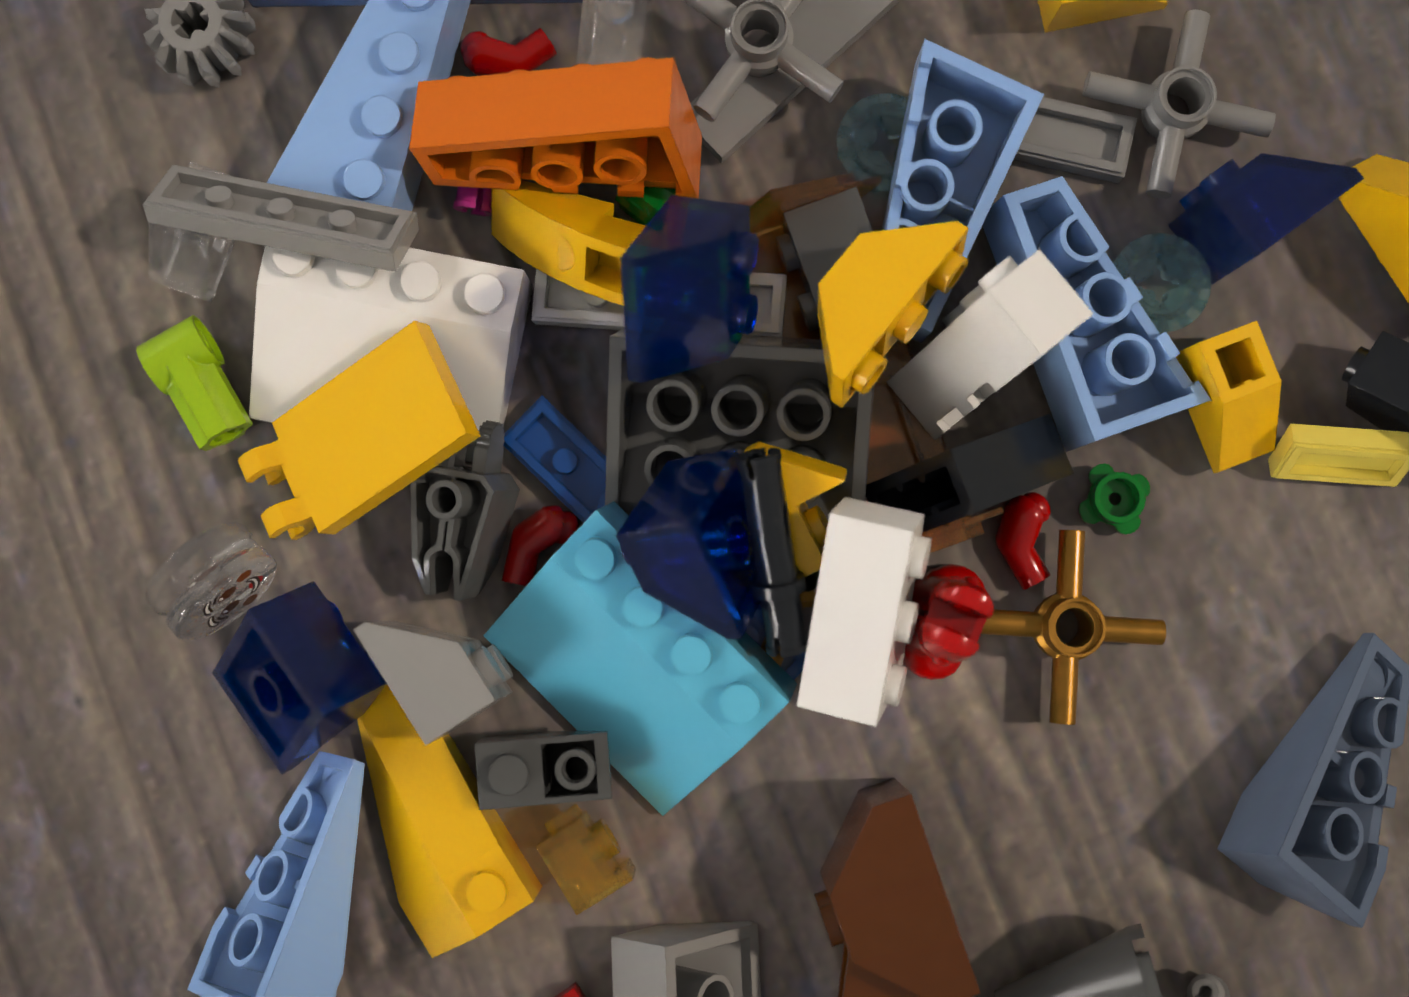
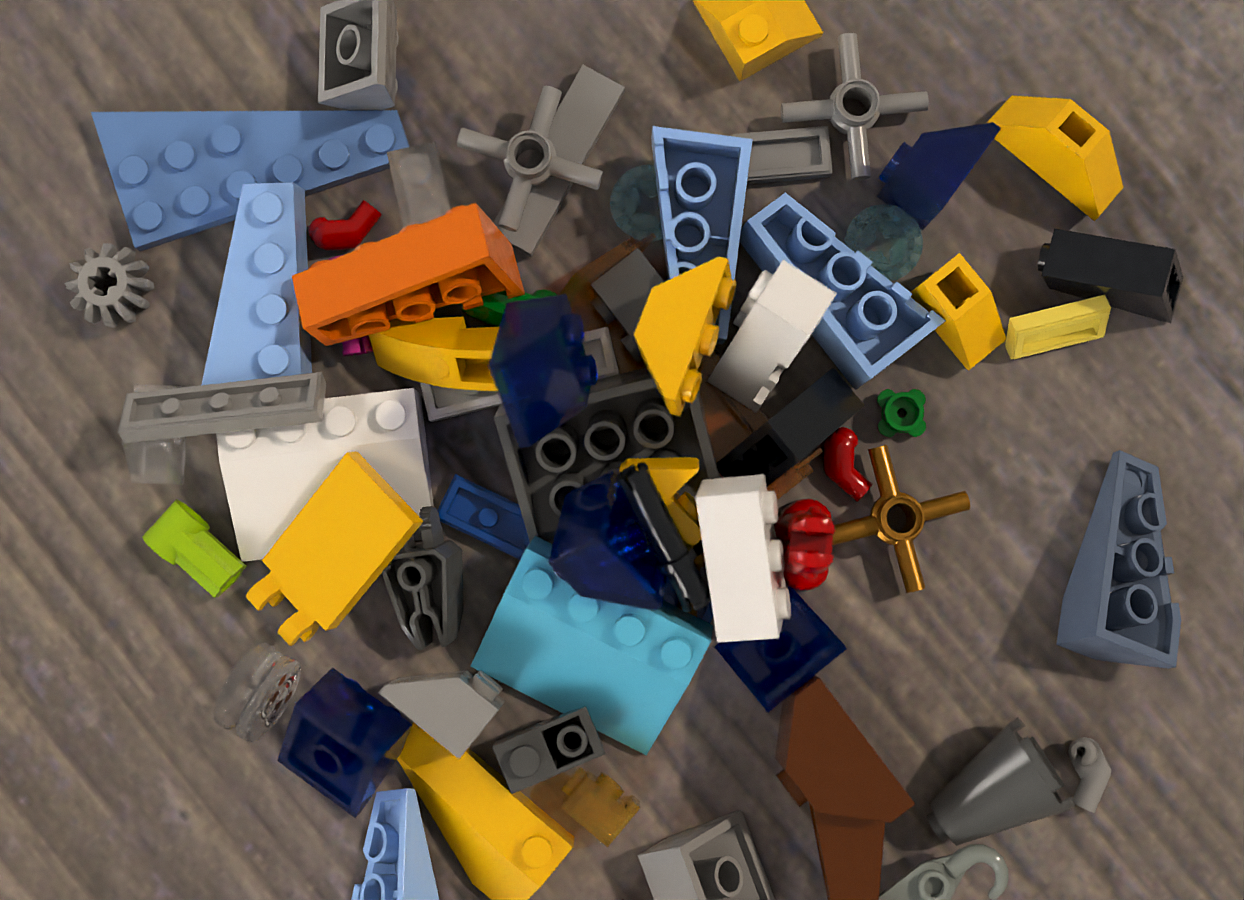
camera: 25 degrees left, 0 degrees up
red arm [501,505,579,586] -> none
none -> clear blue slope [715,586,847,713]

